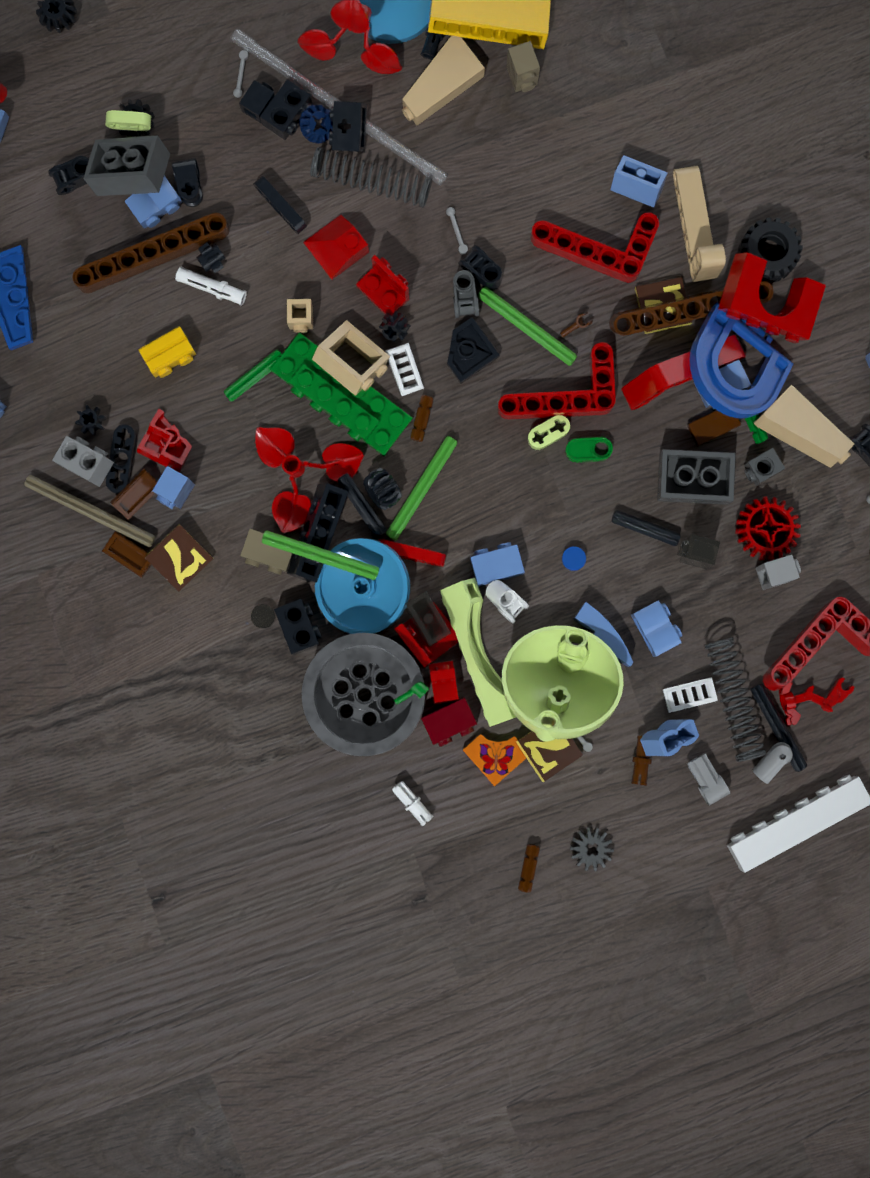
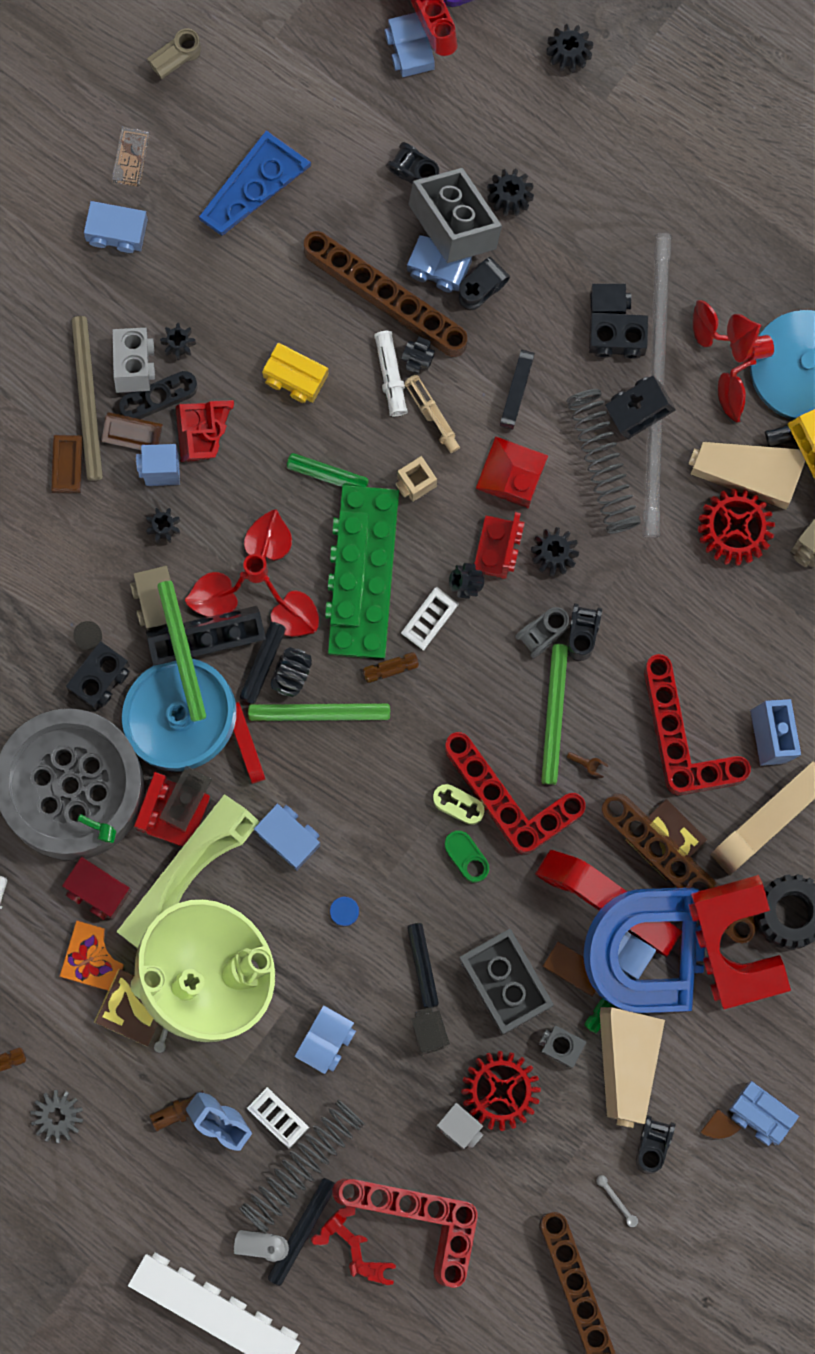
camera: 50 degrees right, 5 degrees down
yellowish green beam [105,110,151,131] -> none
reddish brown tile [145,524,213,592] -> none
light grey hinge [233,50,249,98] -> none
dark blue gear [300,105,333,144] -> none
tan window [312,320,390,396] -> none
red brick [429,661,459,704] -> none
light grey hinge [446,207,468,254] -> none
black plate [447,317,500,384] -> none
white piece [486,580,529,624] -> none
medium blue slope [573,602,633,667] -> none
light grey piece [686,753,730,806] -> none
none -> black gear [146,508,180,543]
none -> tan piece [404,375,460,453]
none -> black gear [530,527,579,576]
none -> red gear [697,489,775,566]

